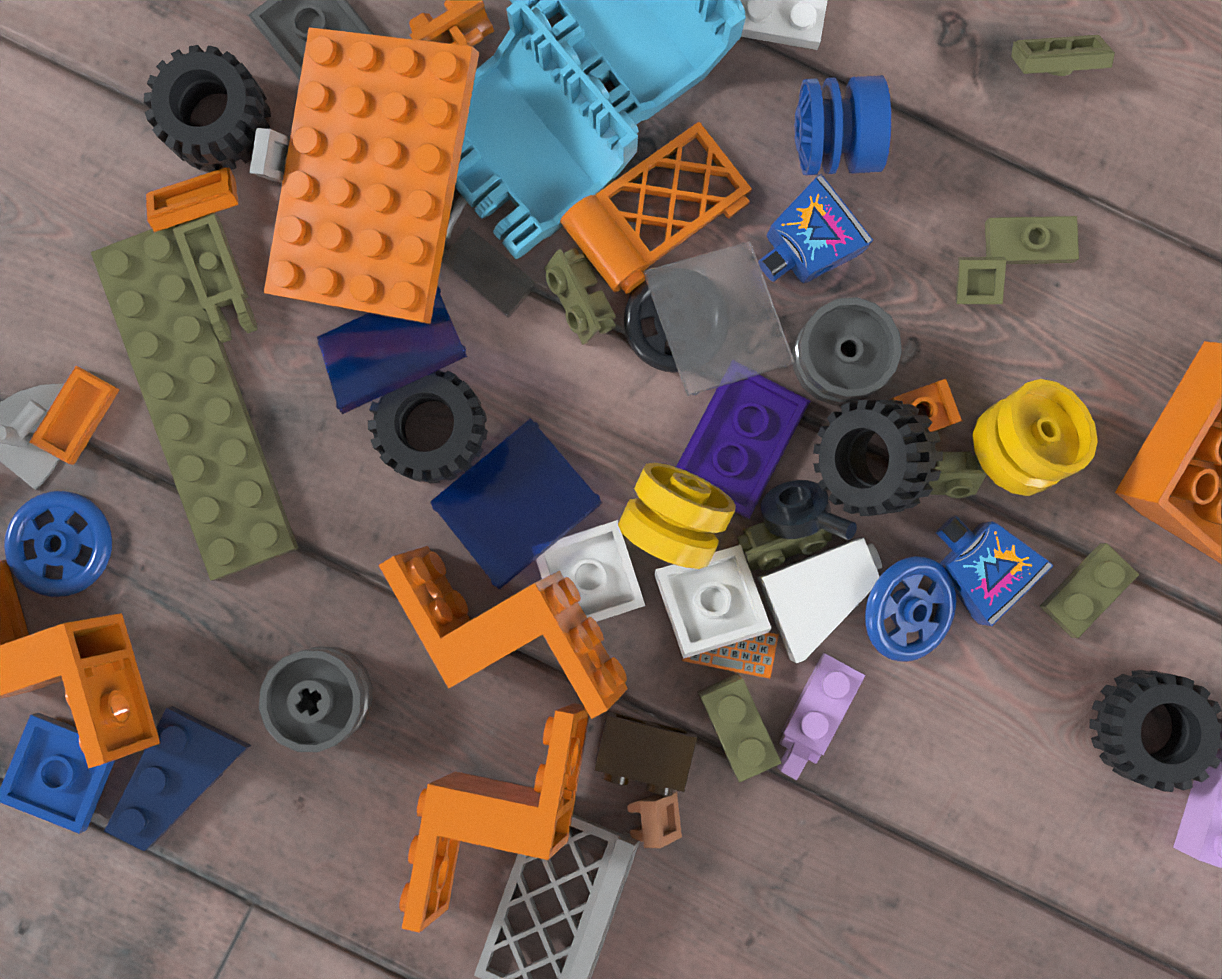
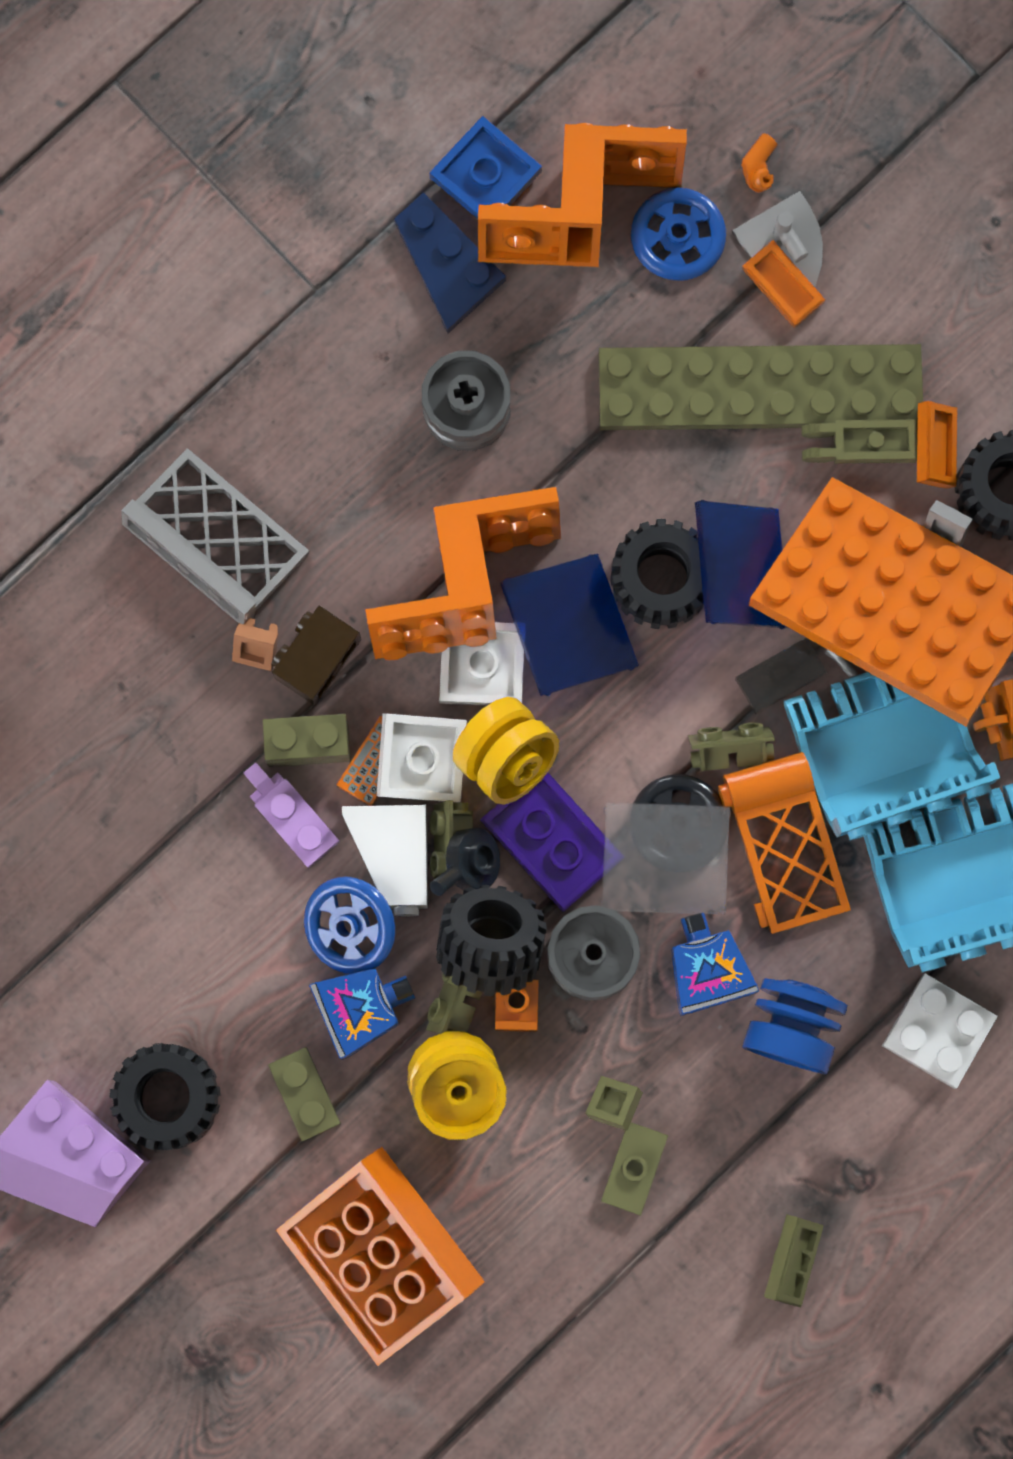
camera: 110 degrees right, 5 degrees down
orange bracket [399,703,590,933] -> none

